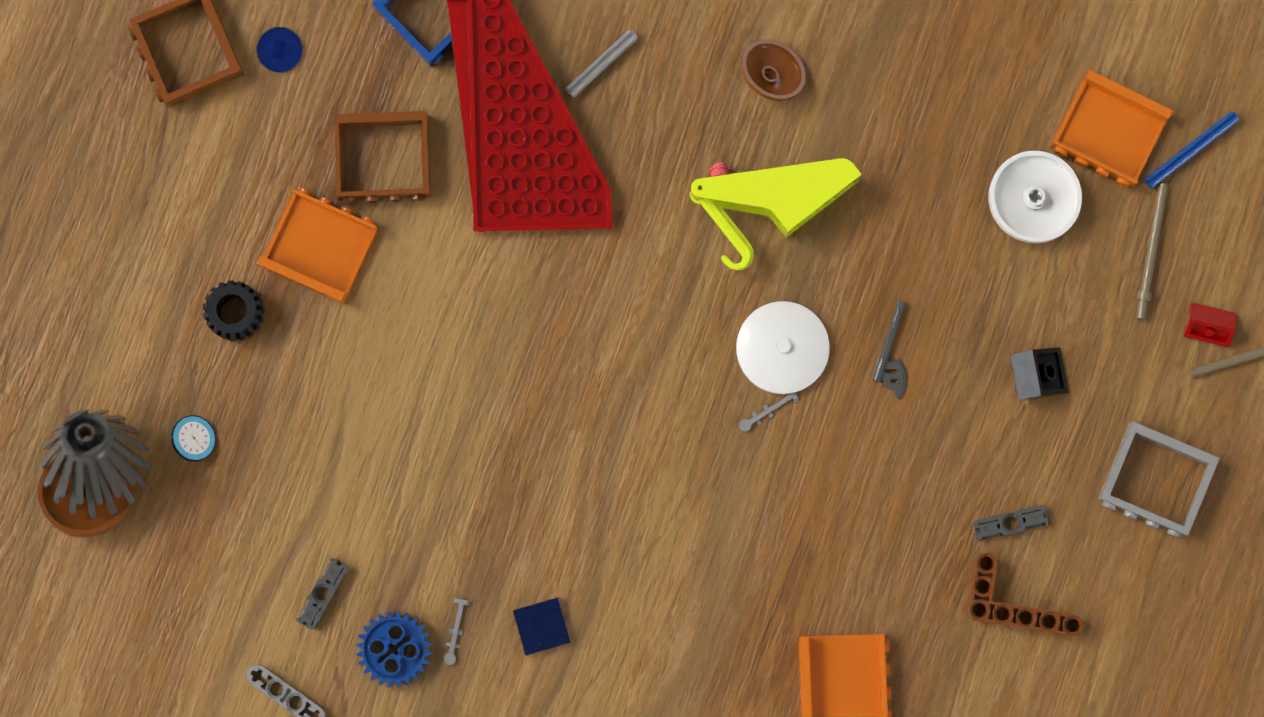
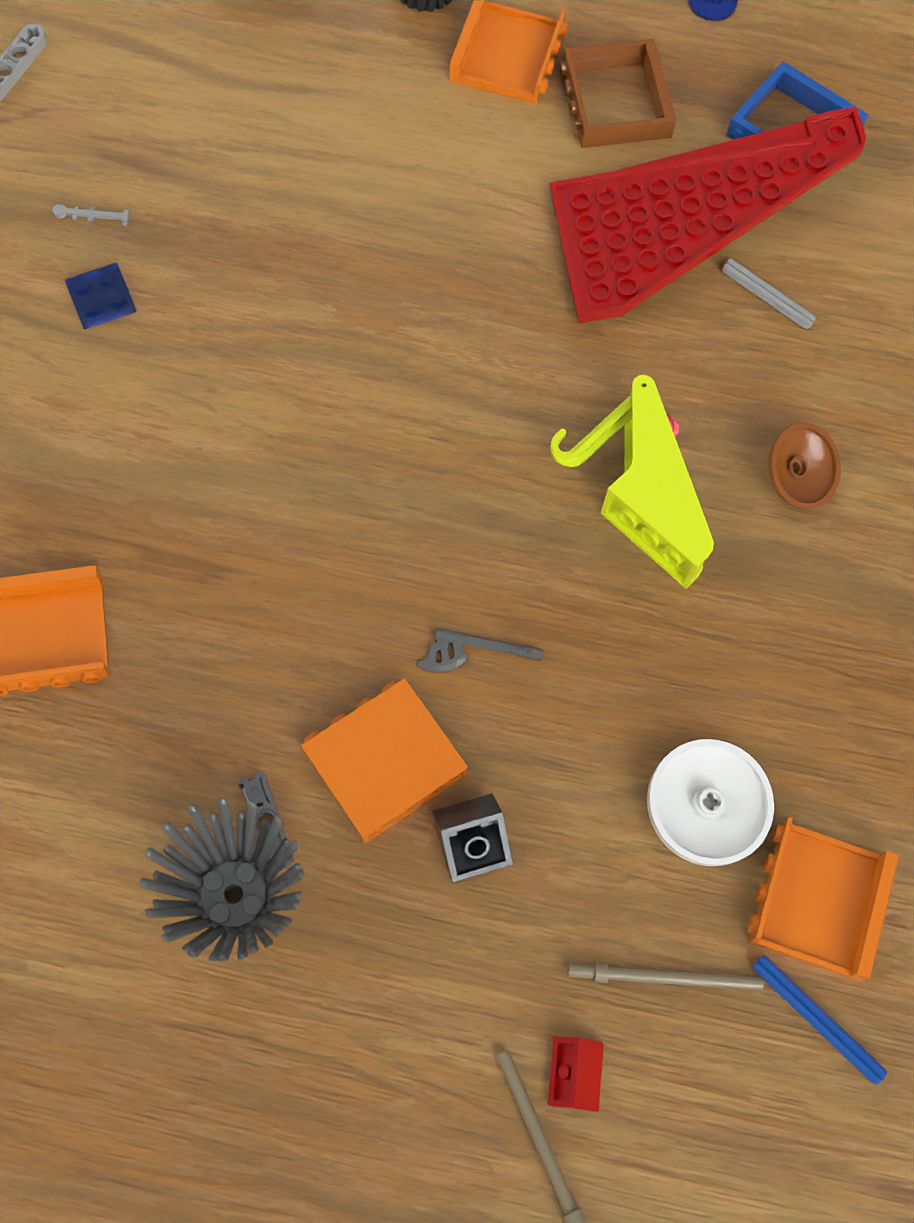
camera: 75 degrees right, 15 degrees down
dark grey piece [296,558,349,629] -> none
blue gear [356,611,433,687] -> none
white dish [736,301,829,394] -> none
light grey piece [739,393,800,432] -> none
dark orange beam [967,553,1084,636] -> none
light grey window [1097,421,1220,539] -> none
none -> dark grey plant [140,798,304,961]
none -> orange panel [300,678,469,844]

